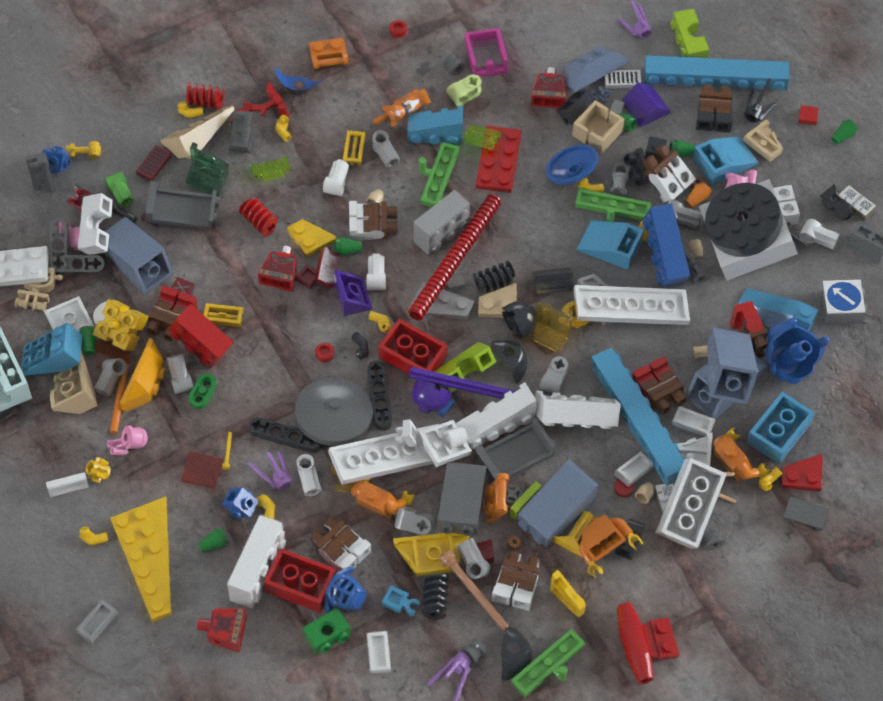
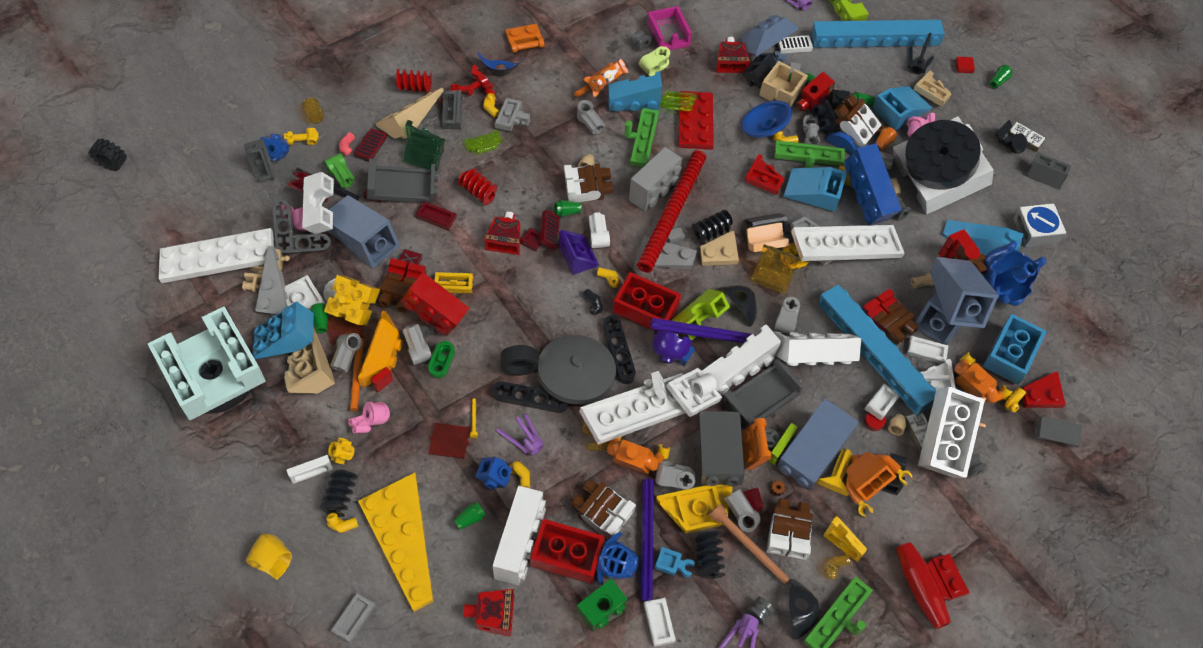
camera: 10 degrees left, 0 degrees up
yellow arm [178,101,204,118] -> none
yellow wing [287,219,337,258] -> none
white piece [297,454,322,497] -> none
red tile [315,343,334,363] -> none
white piece [323,159,349,196] -> none
yellow tile [343,130,366,166] -> none
red tile [389,20,407,38] -> none
black cylinder [502,301,537,340] -> none
dark purple slope [621,82,671,127] -> none
hips [696,85,733,133] -> none
white piece [799,219,840,250] -> none
none -> yellow piece [245,533,292,580]
none -> light grey wing [255,246,288,315]
none -> clear yellow brick [302,98,324,124]
none -> black piece [320,470,358,517]
none -> coral arm [339,132,355,156]
none -> red tile [371,367,393,393]
none -> dark red tile [416,201,457,231]
none -> light grey hinge [494,98,530,131]
none -> black tyre [500,345,538,376]
none -> dark purple axle [641,479,654,602]
none -> red wing [744,154,784,195]
none -> light nougat panel [746,222,789,252]
none -> red torso [796,72,835,111]
none -> clear yellow arm [824,554,851,579]
none -> blue tile [825,132,858,155]

